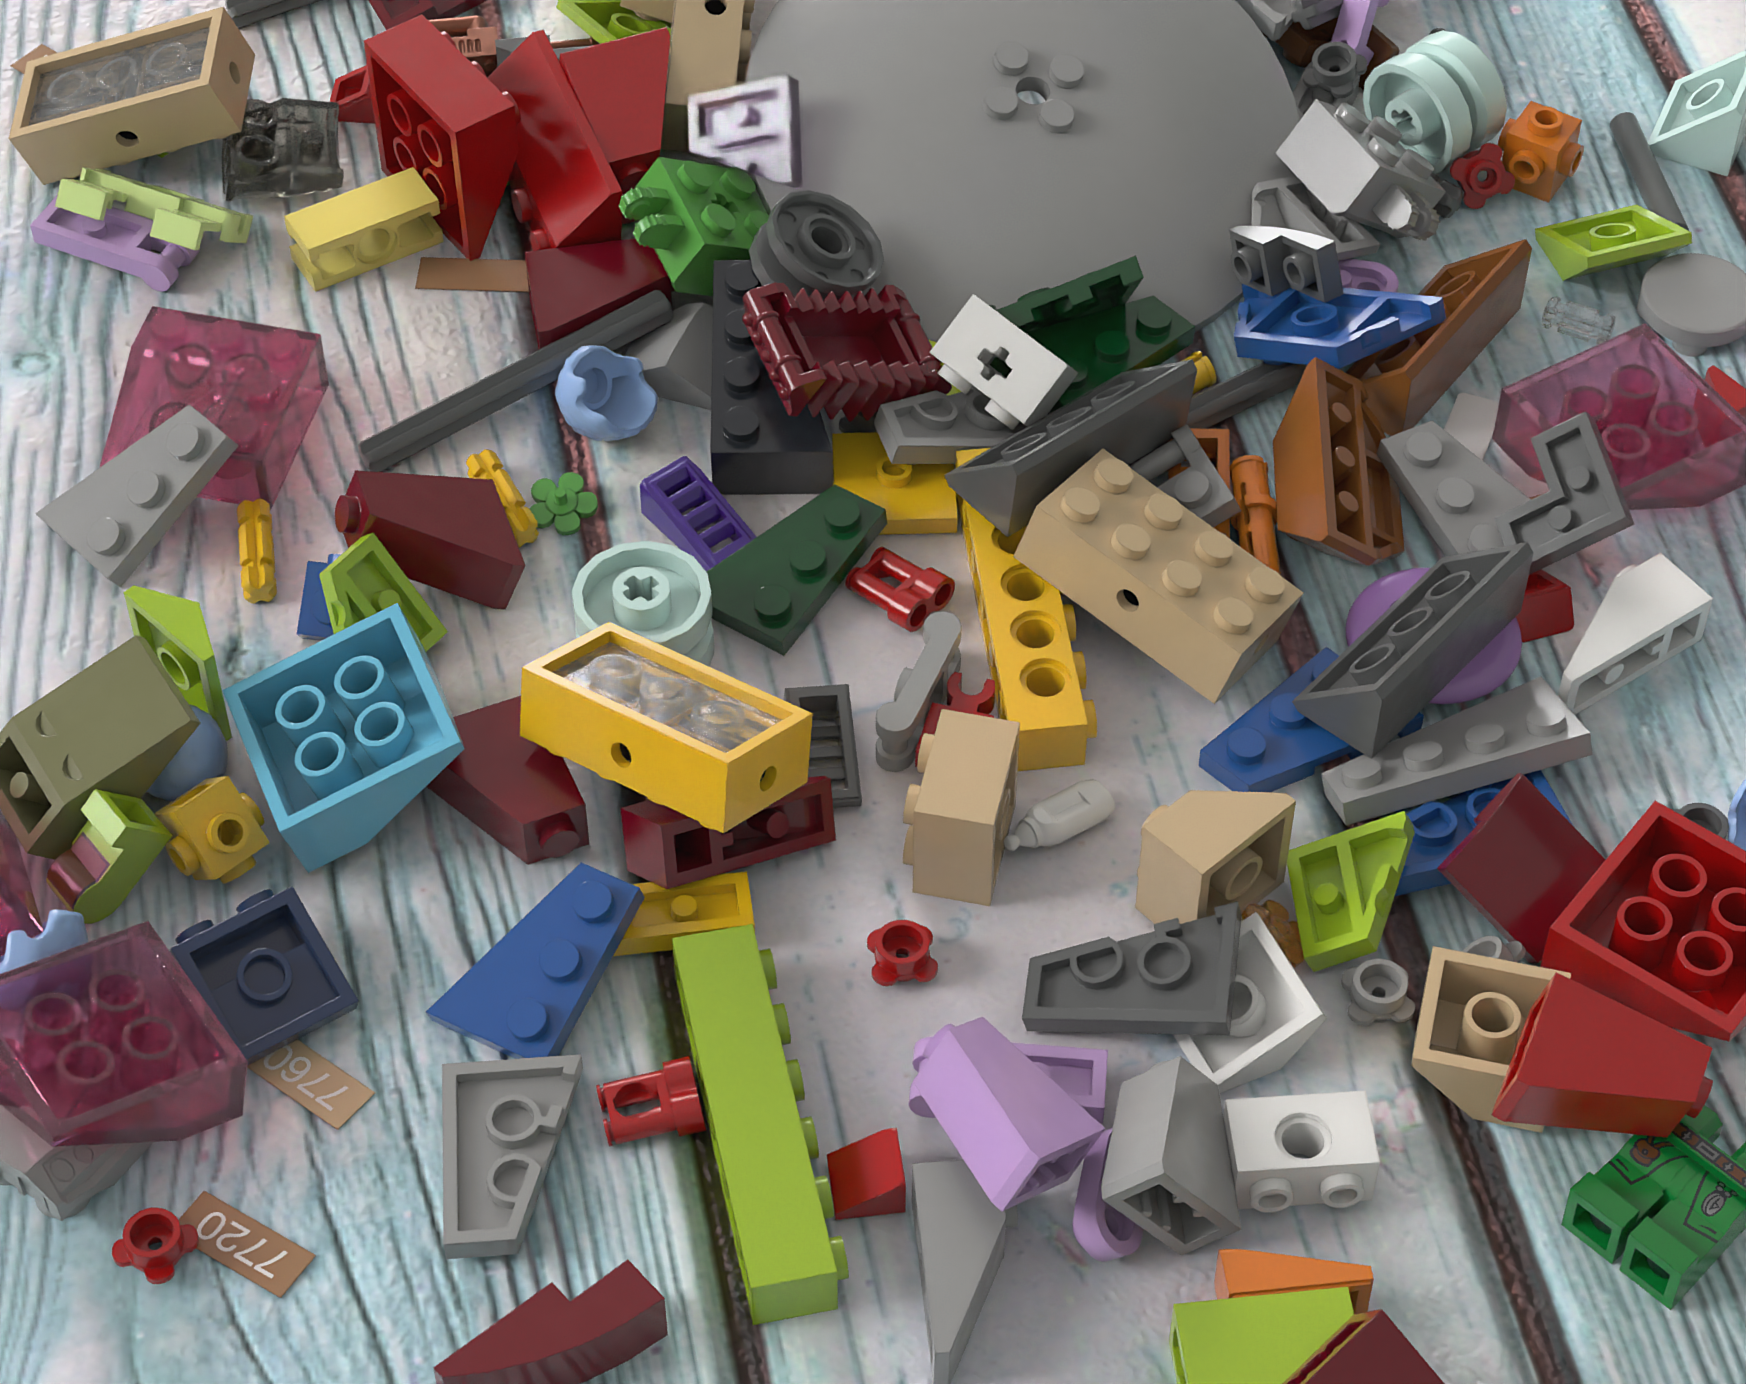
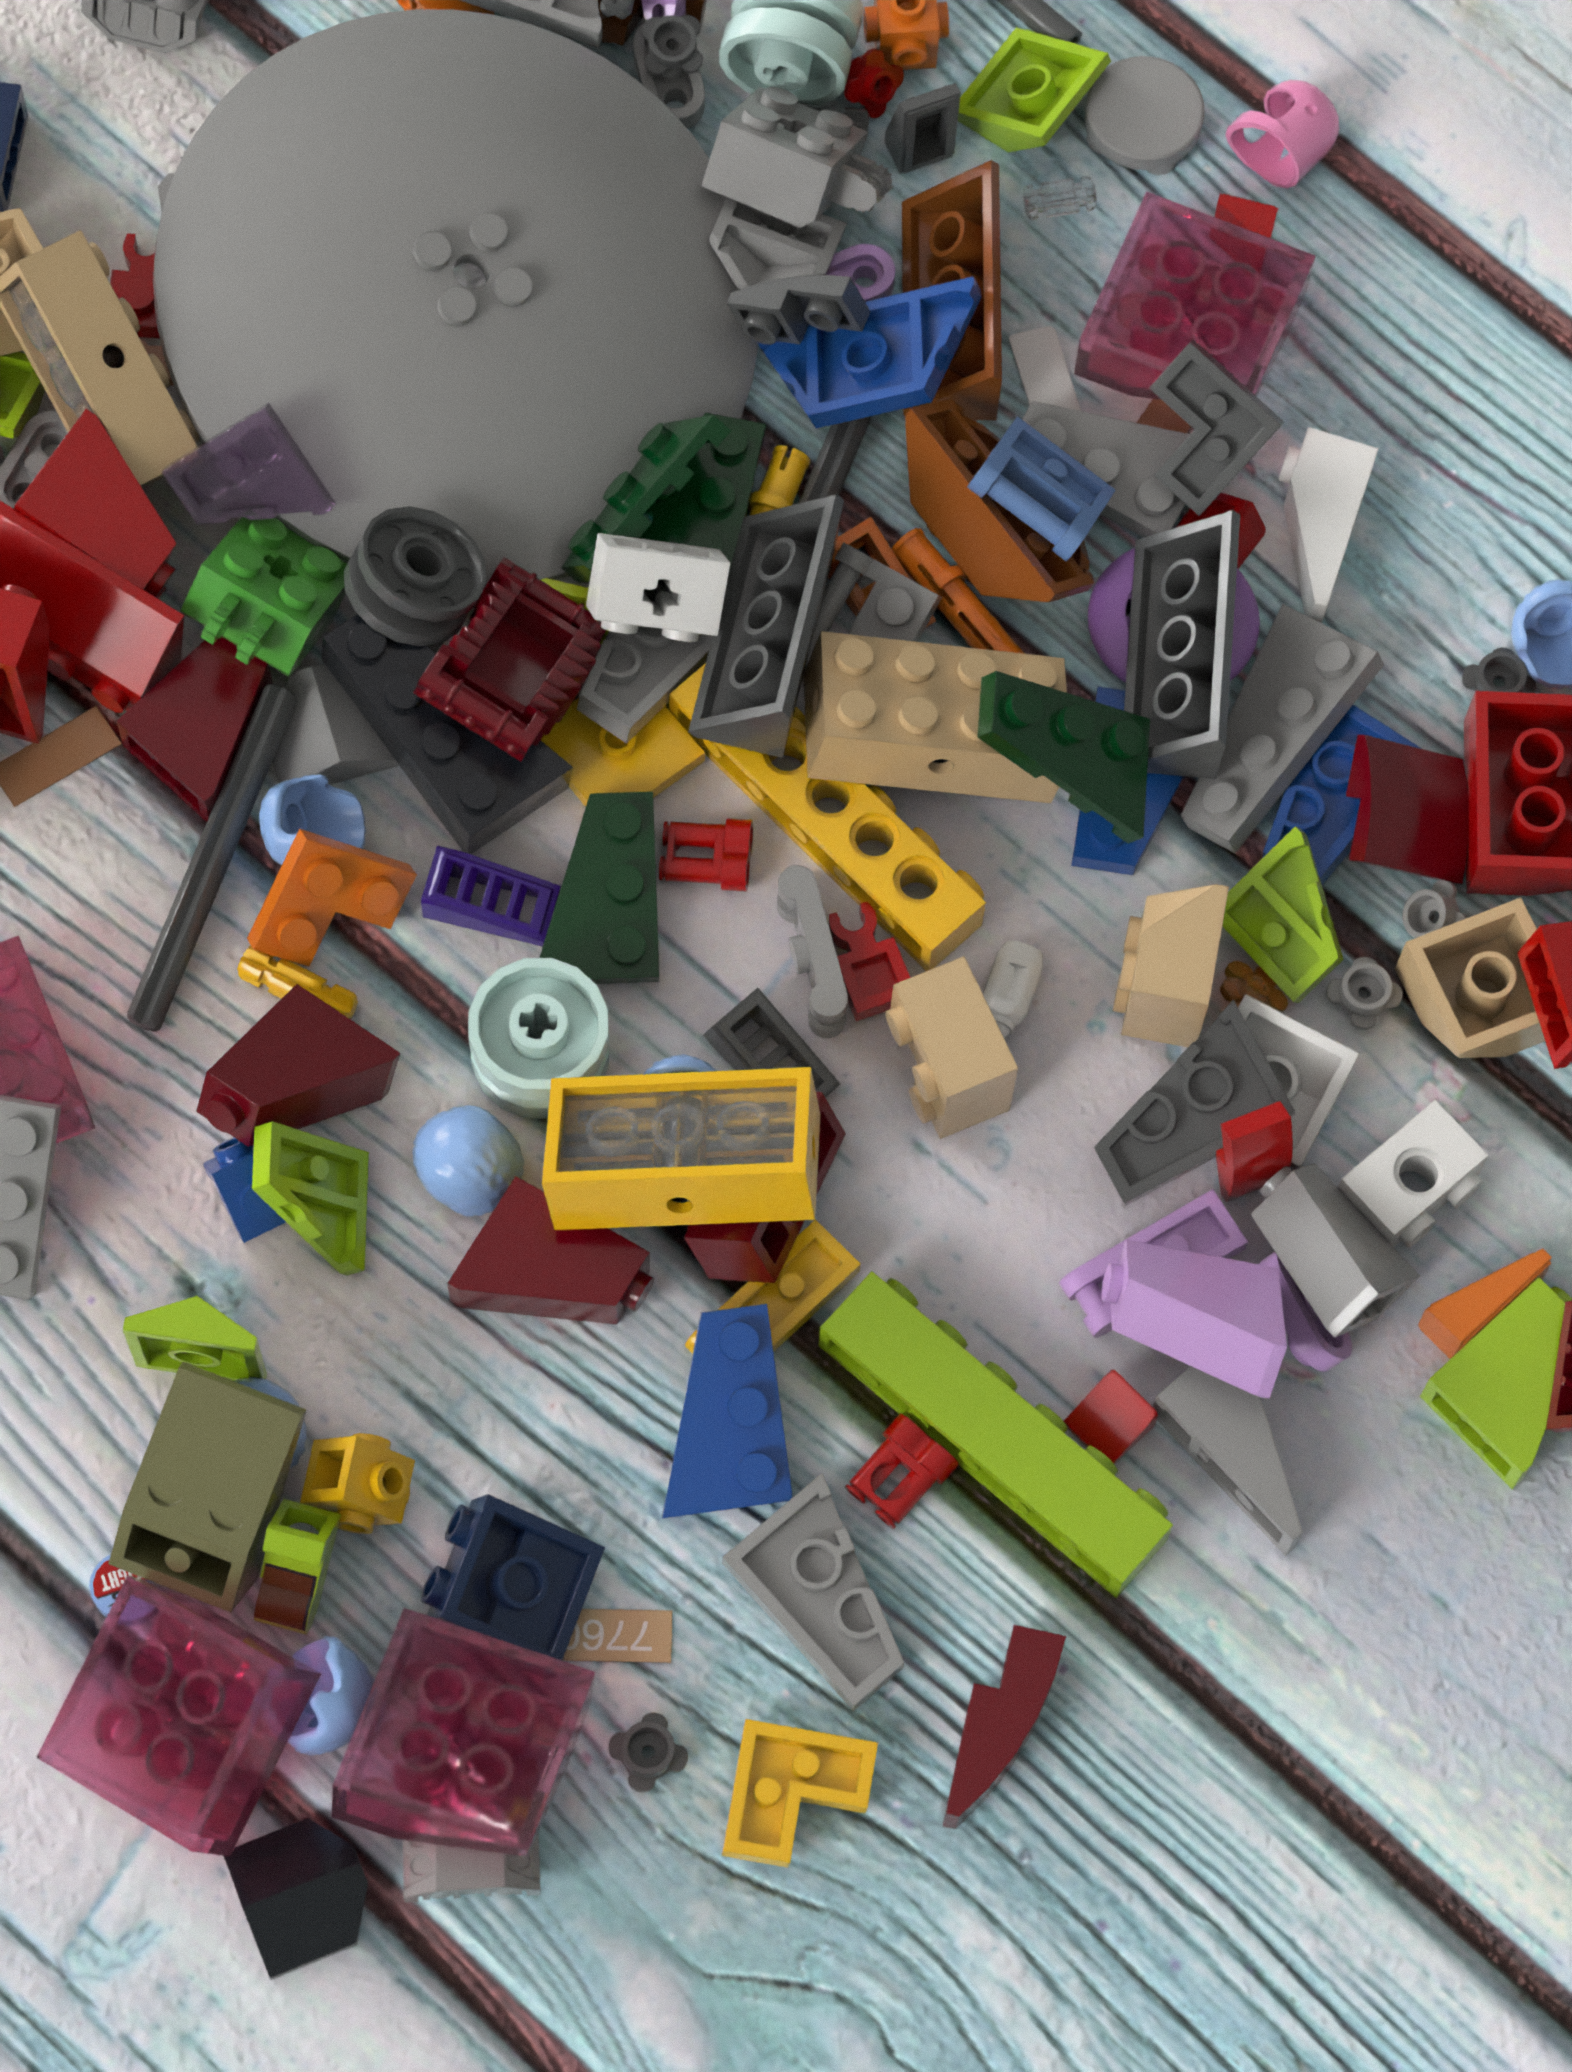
camera: 40 degrees left, 20 degrees up
red plate [112,1207,199,1284] -> none
medium nougat sticker [179,1191,316,1298] -> none
medium azure slope [222,603,465,873] -> none
yellow axle [237,498,277,604] -> none
bright green plant [530,472,598,535] -> none
red plate [867,920,938,986] -> none
none -> orange plate [247,828,417,967]
none -> light blue hair [412,1105,524,1217]
none -> dark grey plate [608,1712,688,1793]
none -> yellow plate [722,1719,878,1868]
none -> dark grey slope [884,83,961,174]
none -> medium blue plate [967,416,1116,562]
none -> dark green wing [977,671,1150,844]
none -> red slope [1215,1101,1293,1202]

